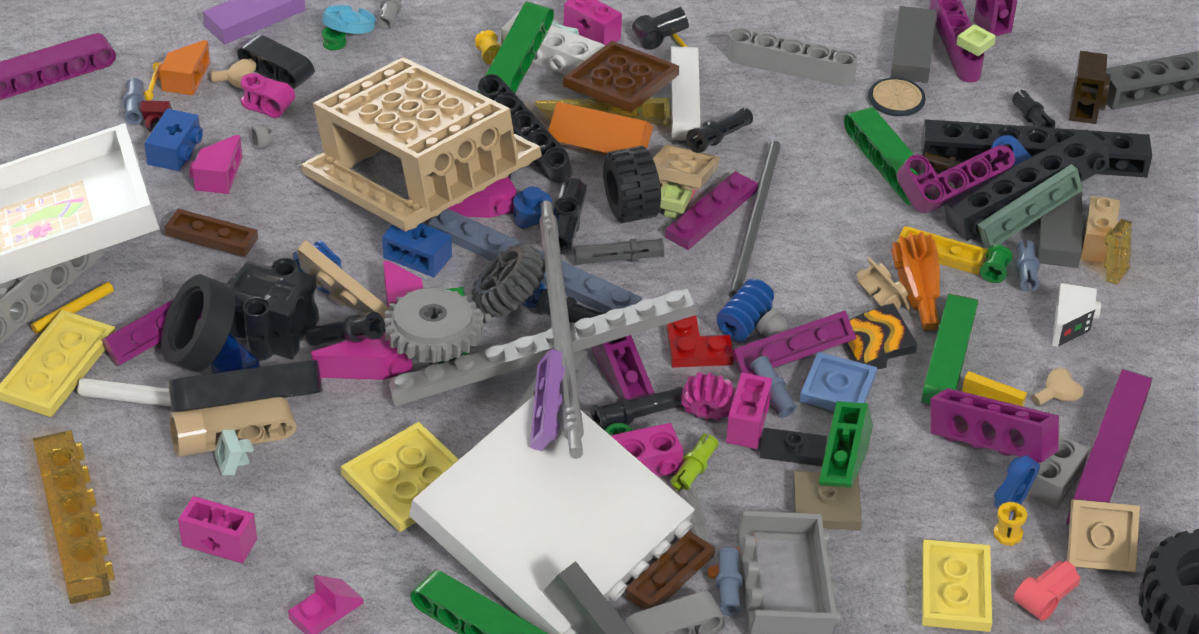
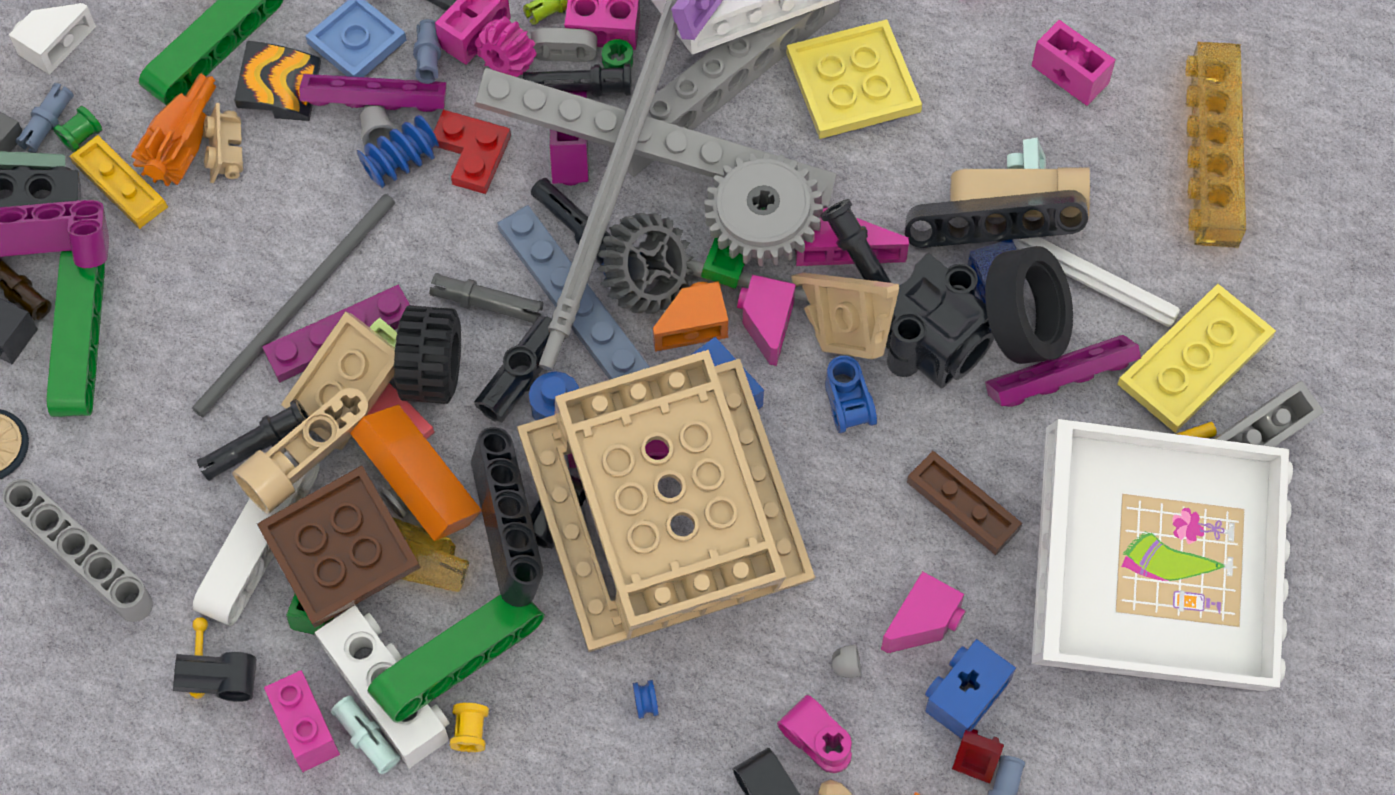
camera: 155 degrees left, 20 degrees up
none -> tan beam [232,388,368,514]
none -> light grey beam [531,28,598,62]
none -> orange slope [653,282,728,352]

